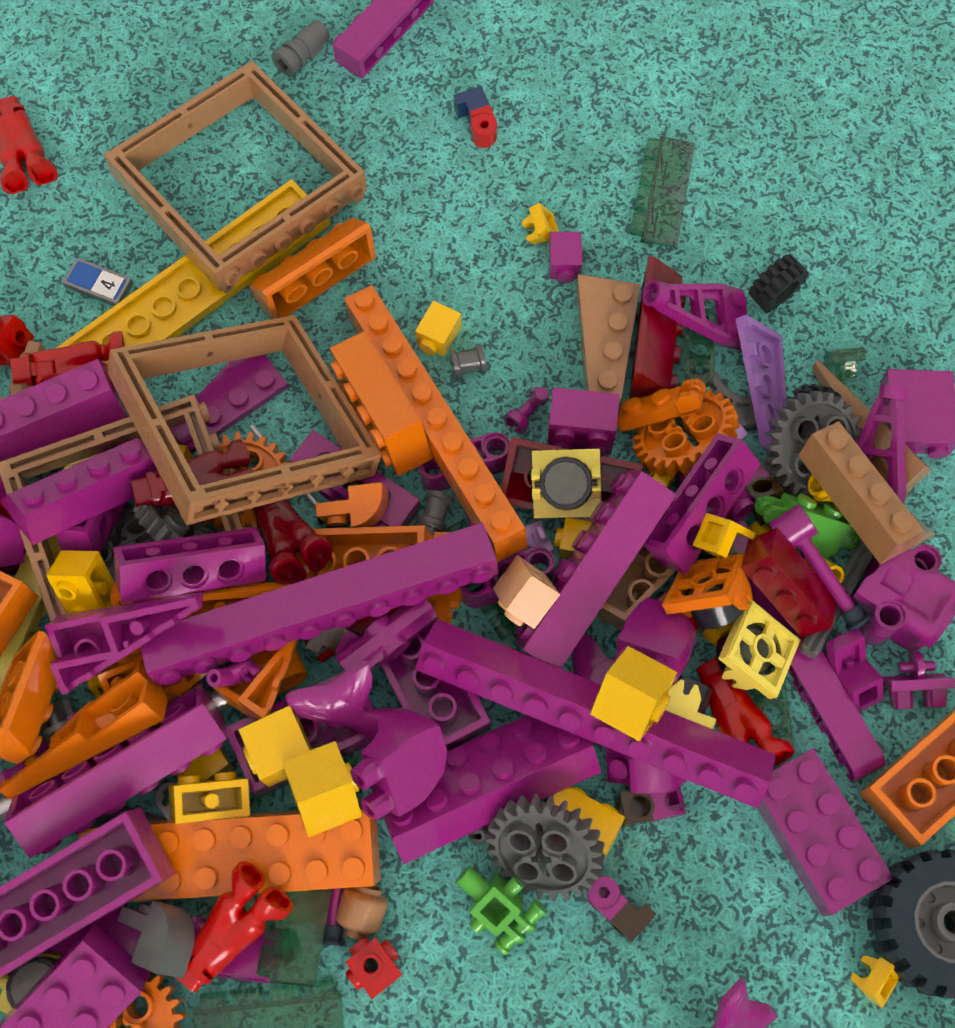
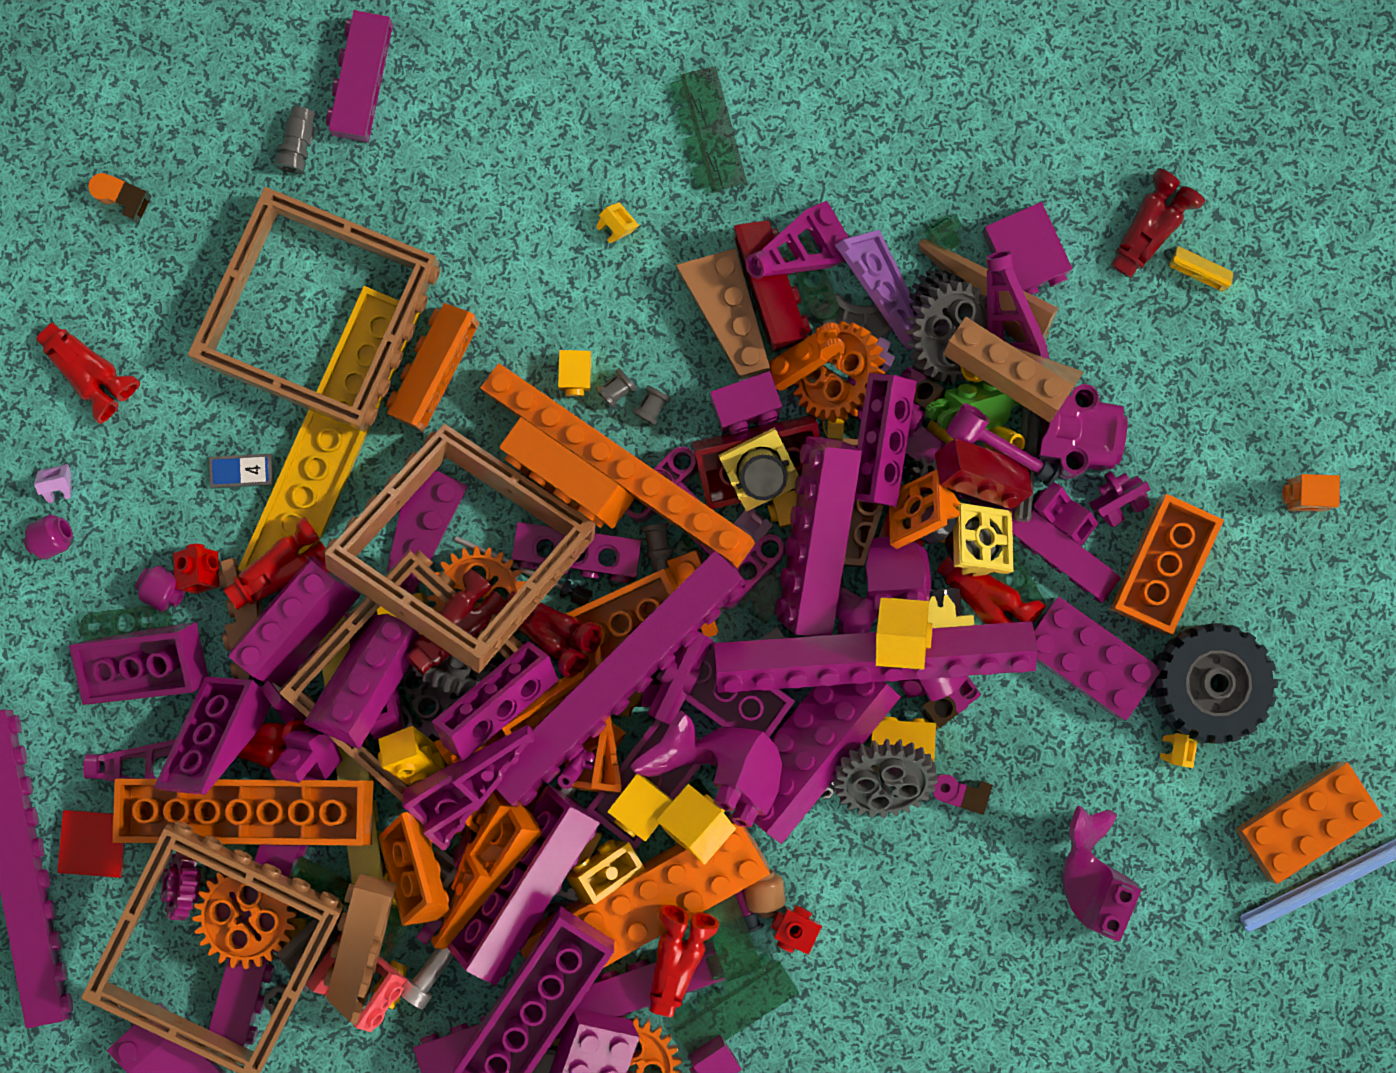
camera: 25 degrees left, 15 degrees up
dark grey brick [117,901,195,978] -> none
orange brick [316,482,389,528] -> none
leg [454,86,497,148] -> none
bright green piece [455,866,548,955] -> none
light nougat brick [493,555,560,629] -> none
magenta piece [503,387,549,434] -> none
magenta brick [549,232,582,283] -> none
yellow panel [693,513,756,558] -> none
black tyre [748,254,809,313] -> none
none -> leg [88,173,152,224]
none -> dark grey bush [632,385,671,426]

